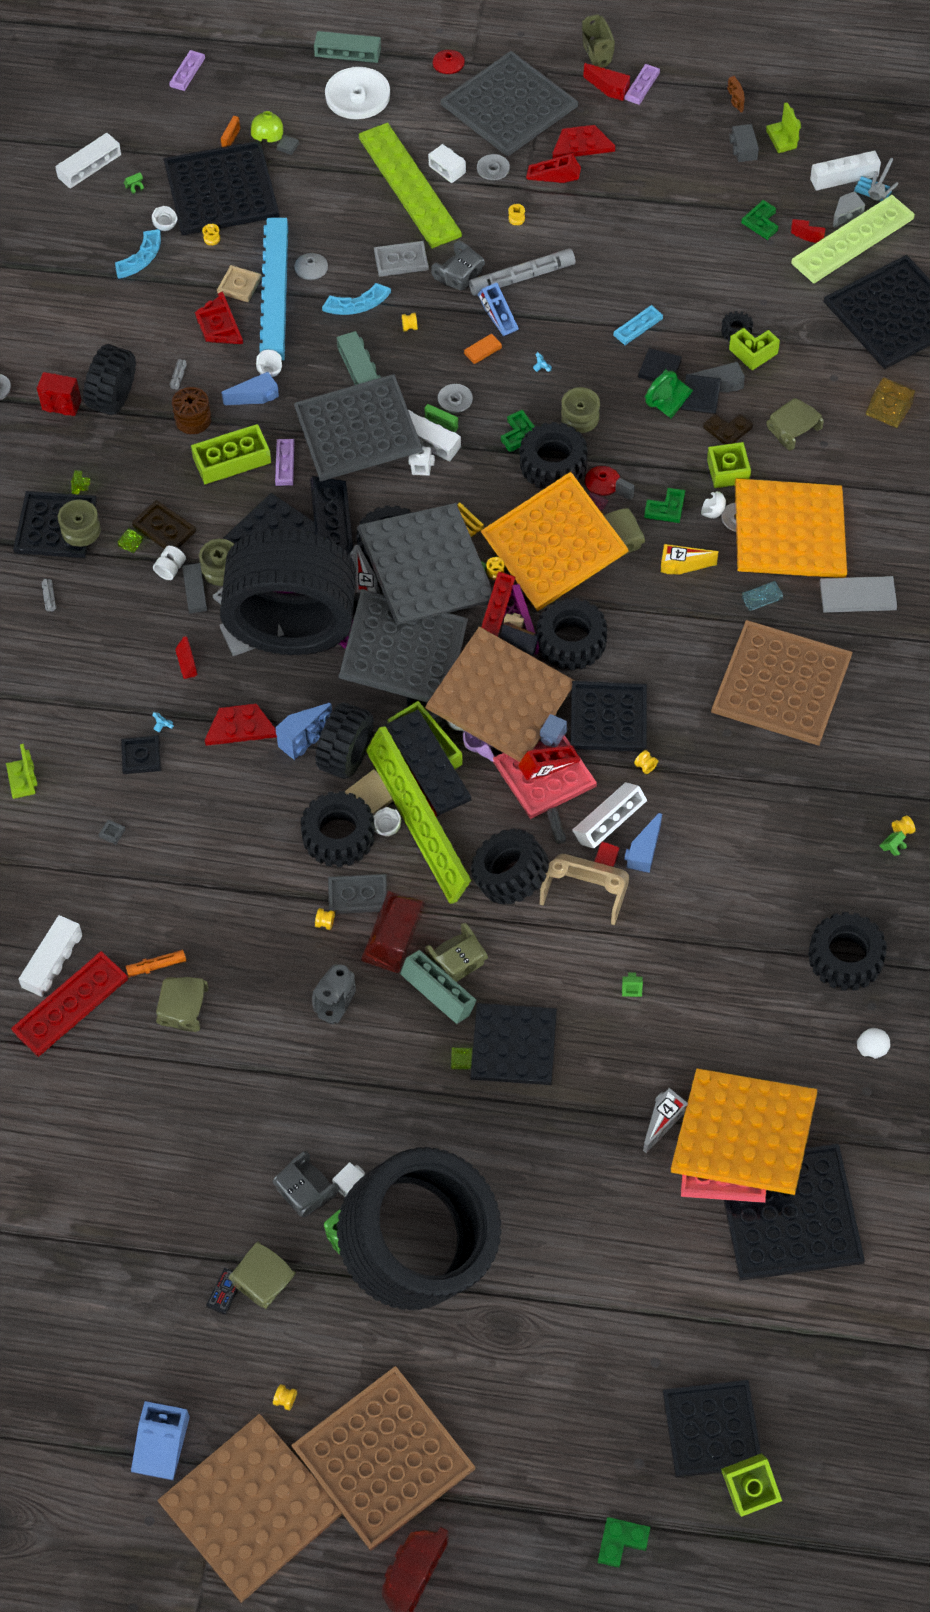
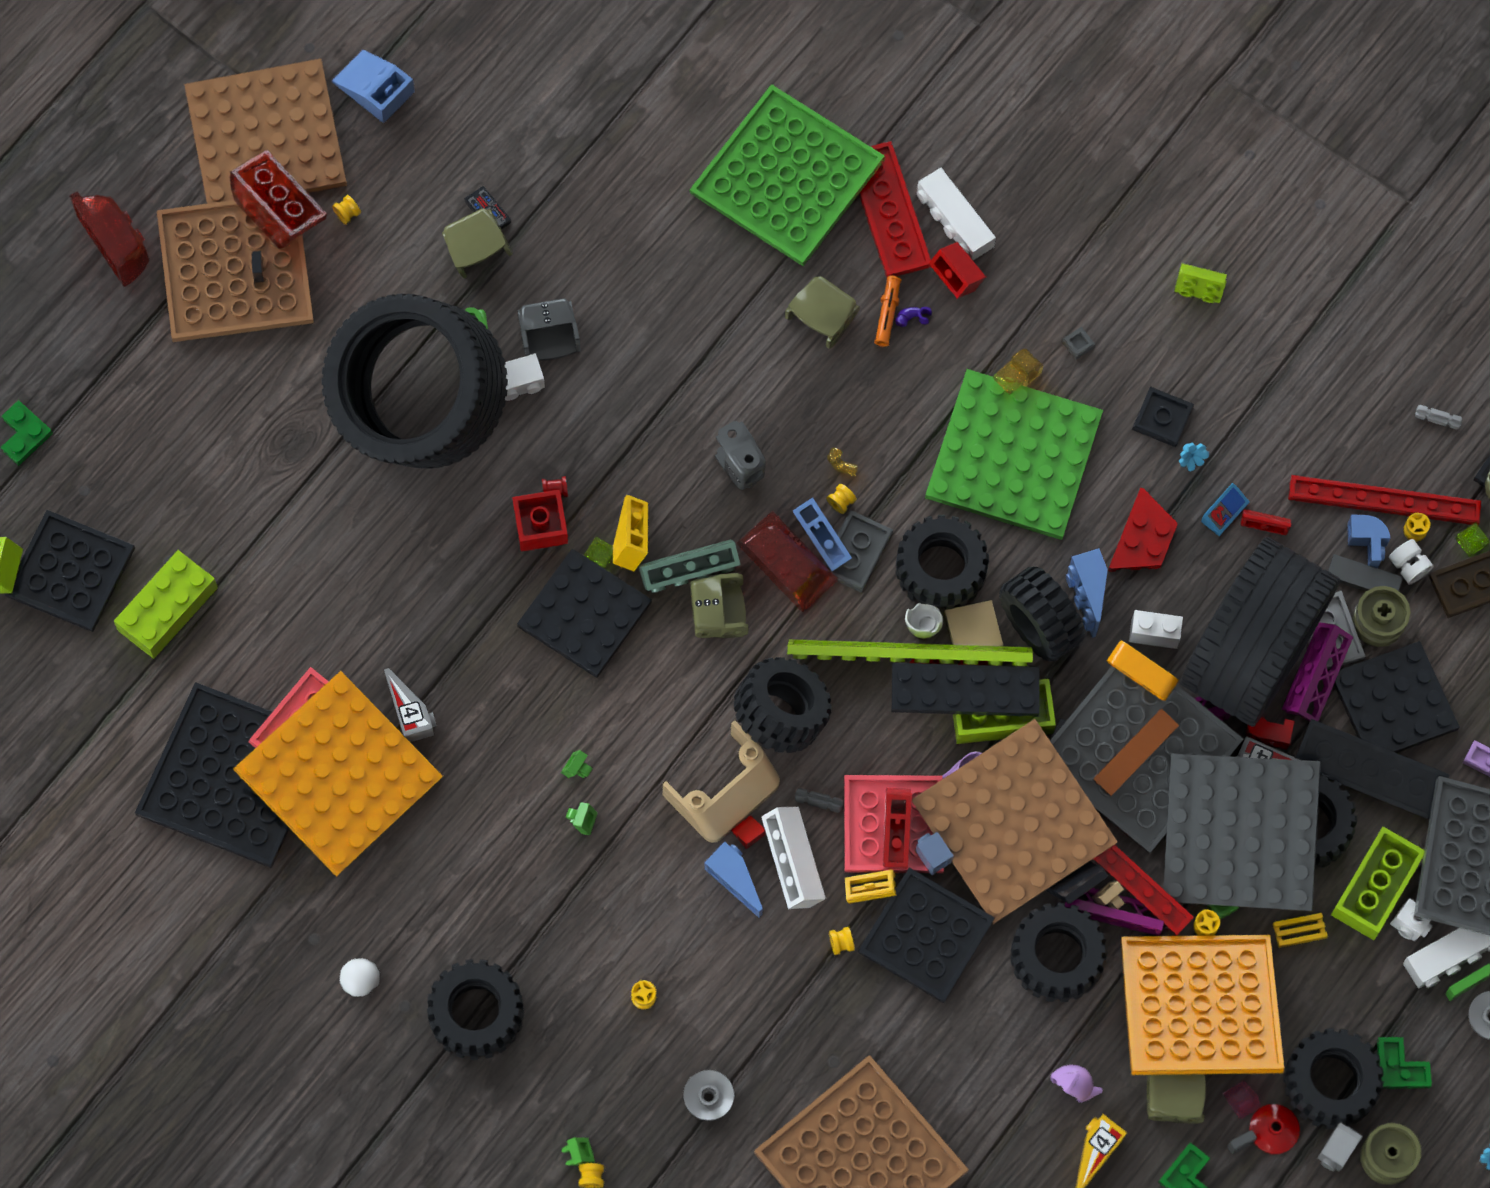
camera: 115 degrees right, 10 degrees up
none -> lime brick [114,550,218,659]
none -> clear red windscreen [230,150,327,249]
none -> black tile [251,251,264,283]
none -> red brick [512,489,568,551]
none -> red bush [542,476,568,497]
none -> bright green tile [566,802,597,835]
none -> yellow slope [613,495,648,571]
none -> yellow wheel [631,980,656,1009]
none -> light grey dish [684,1070,734,1121]
none -> bright green plate [690,84,885,266]
none -> medium blue slope [793,498,852,571]
none -> clear yellow arm [827,447,858,477]
none -> yellow tile [845,870,896,904]
none -> dark purple arm [895,307,932,327]
none -> bright green plate [925,369,1103,540]
none -> red brick [929,242,986,299]
none -> clear yellow brick [993,348,1043,395]
none -> lavender piece [1050,1065,1103,1102]
none -> dark orange tile [1093,708,1179,796]
none -> light orange beam [1106,640,1179,701]
none -> white brick [1129,610,1183,649]
none -> slope [1201,483,1250,536]
none -> red tile [1288,475,1481,526]
none -> light grey slope [1318,1123,1362,1171]
none -> lime brick [1331,826,1424,940]
none -> medium blue brick [1348,515,1390,569]
none -> yellow wheel [1403,513,1430,542]

